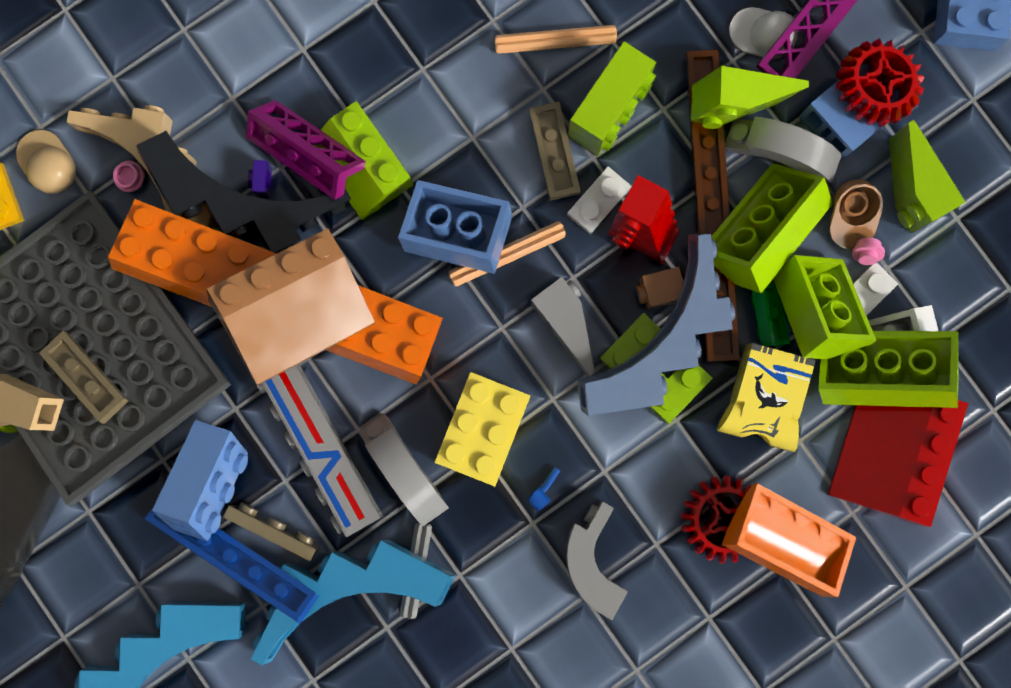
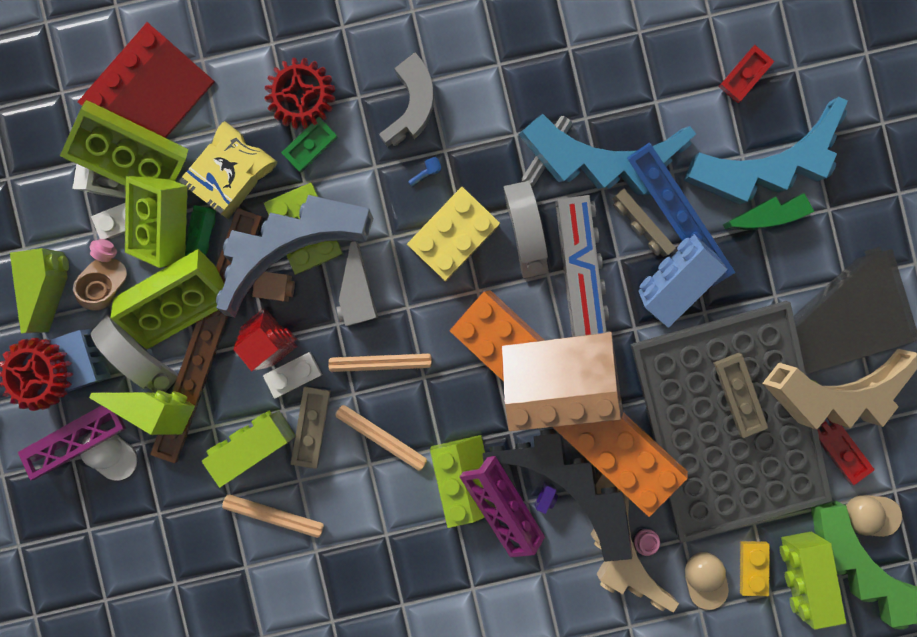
camera: 160 degrees left, 5 degrees up
medium blue brick [398,180,513,274] -> none
orange slope [722,483,856,598] -> none
none -> green plate [281,117,338,173]
none -> light nougat axle [335,405,427,471]
none -> green slope [723,193,815,230]

